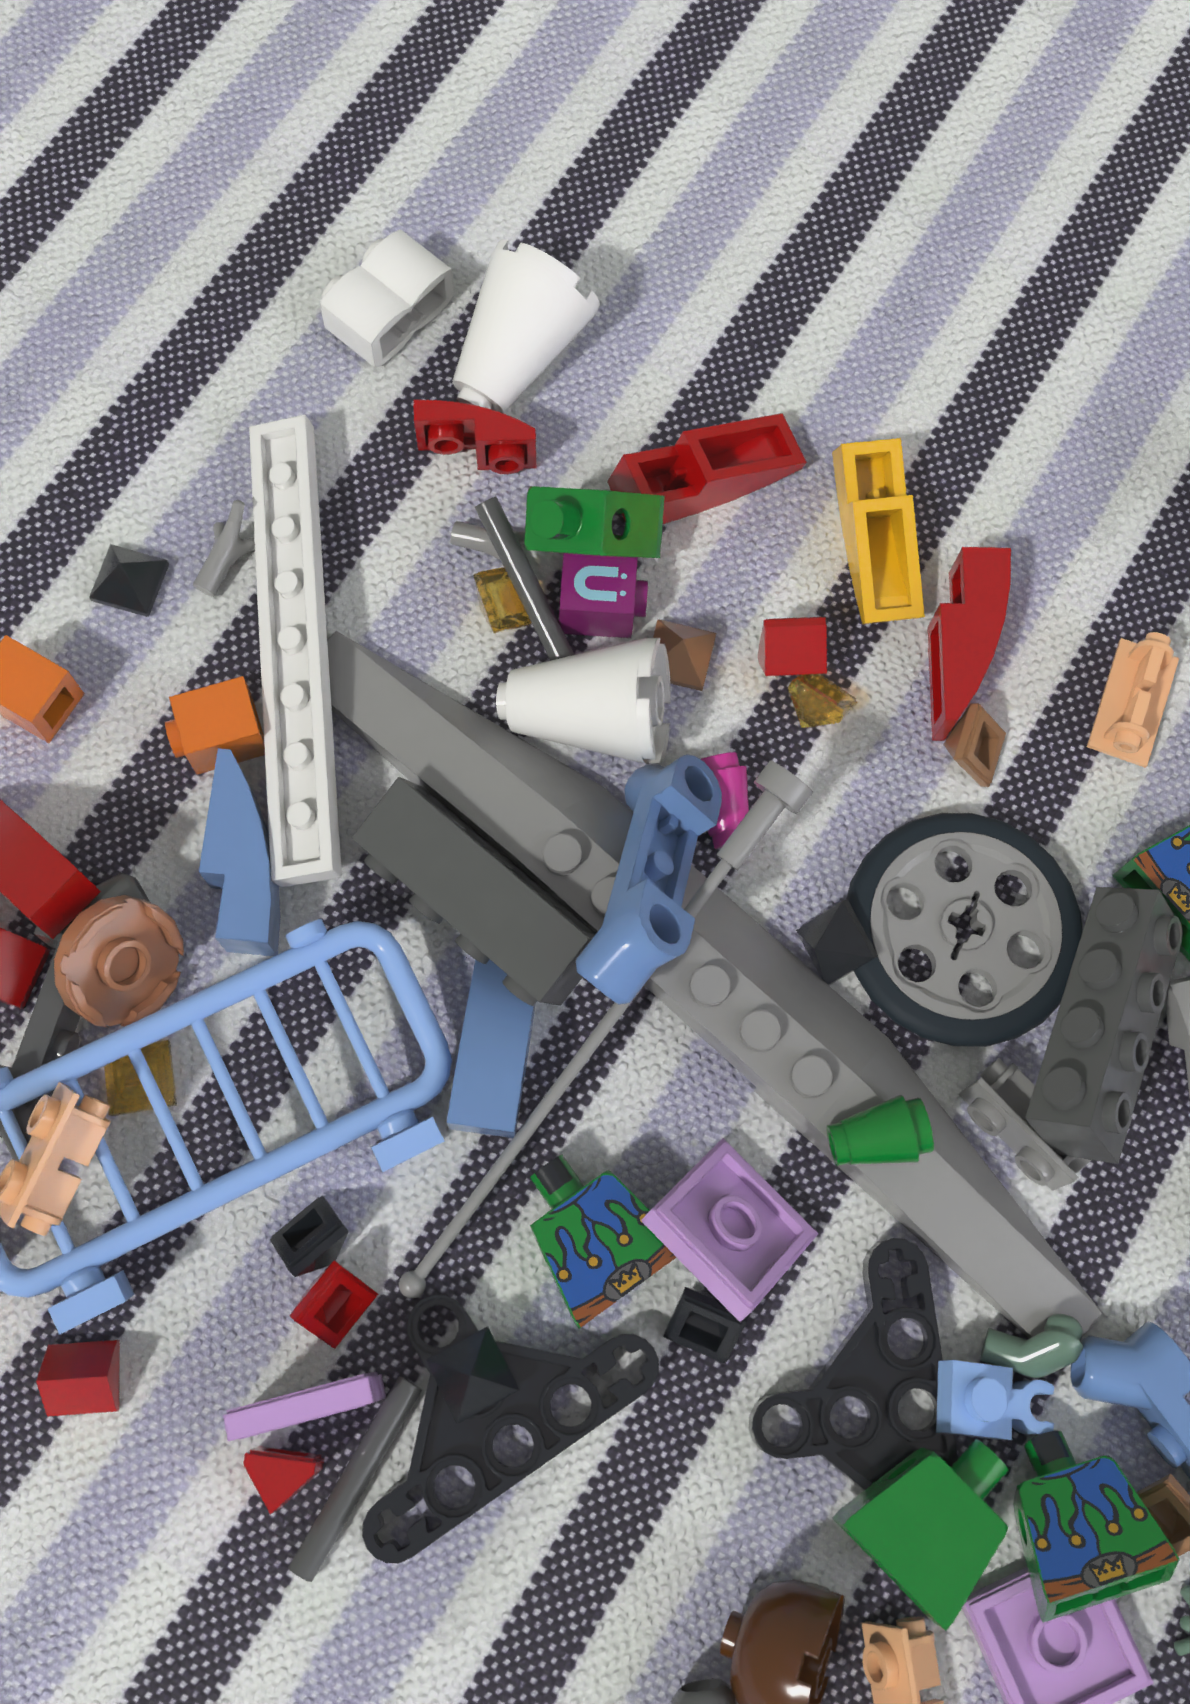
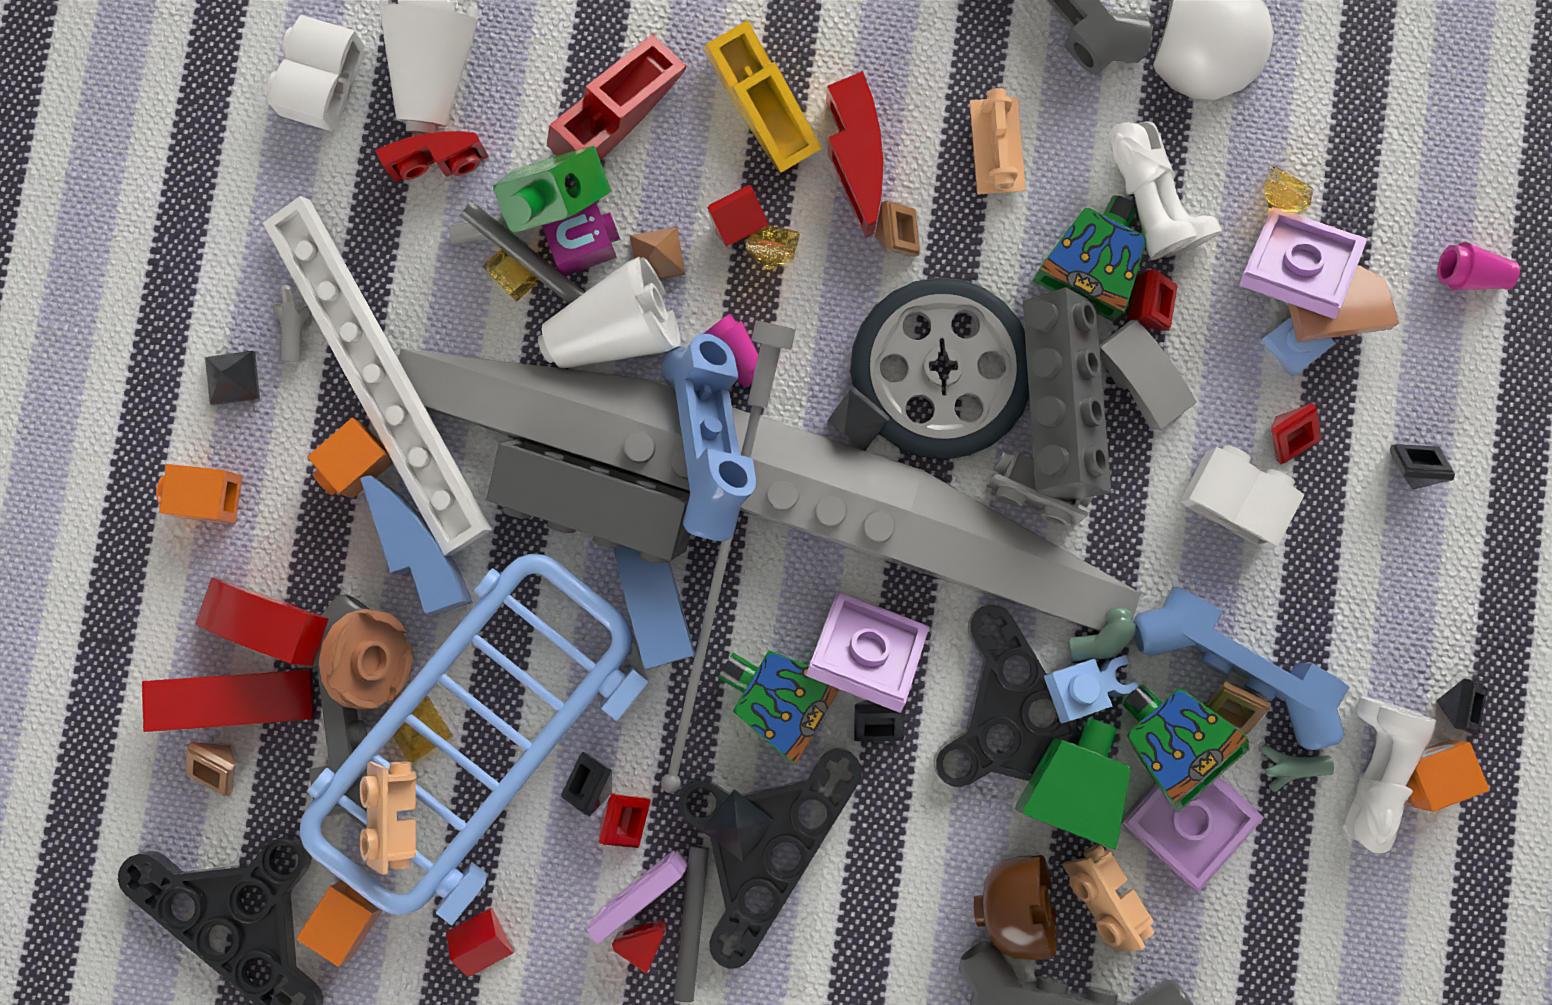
camera: 15 degrees left, 10 degrees up
green cone [826,1095,934,1166] -> none

